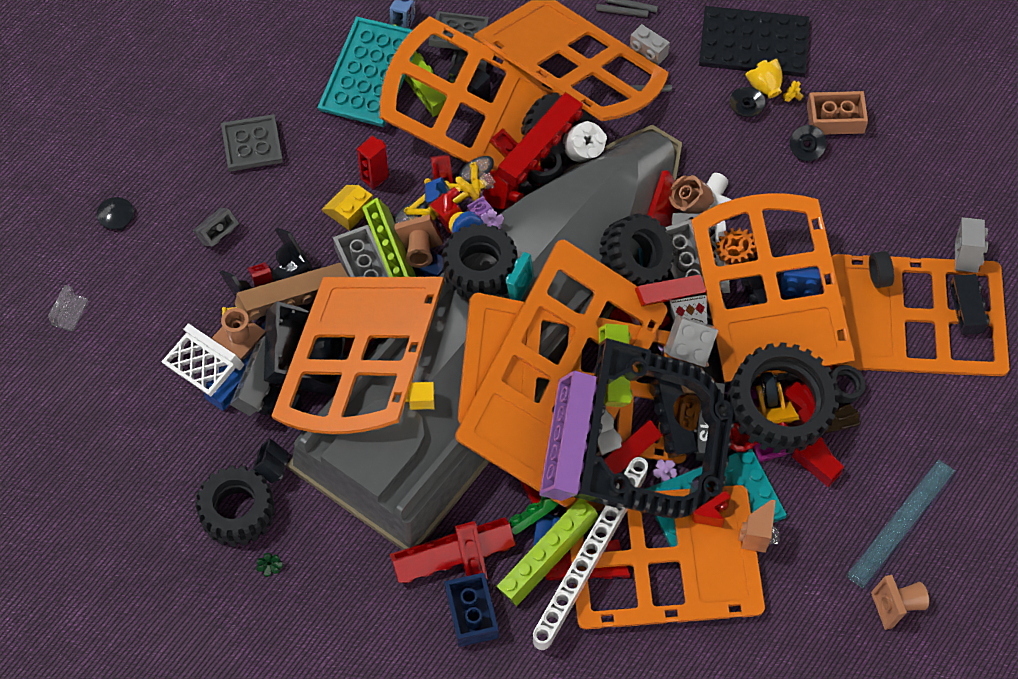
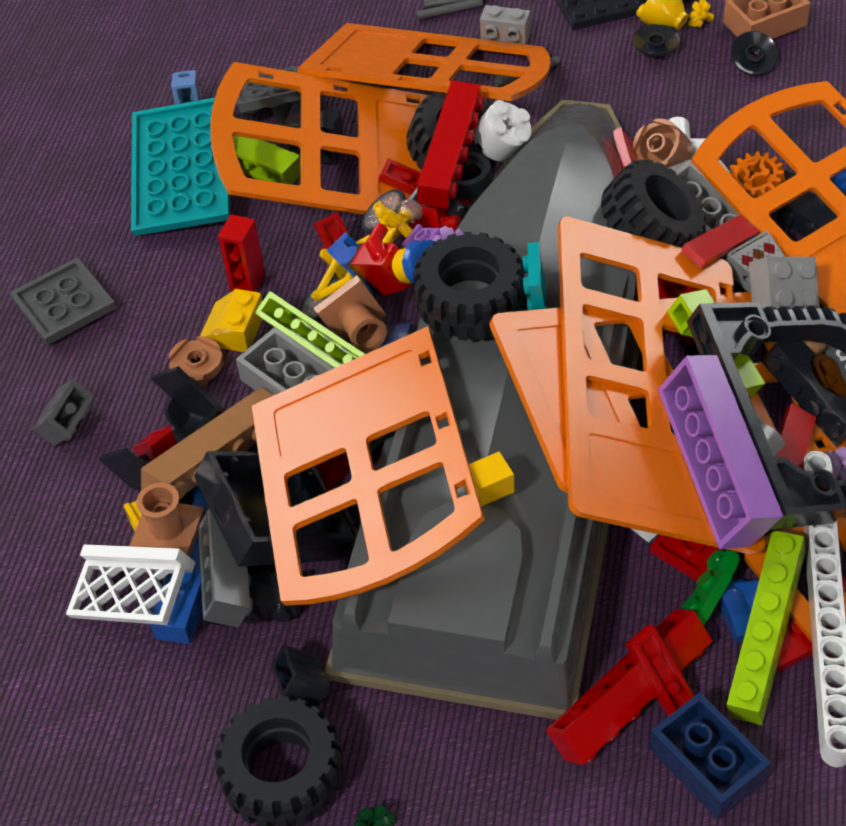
camera: 20 degrees left, 10 degrees down
none -> nougat plate [169,336,224,387]

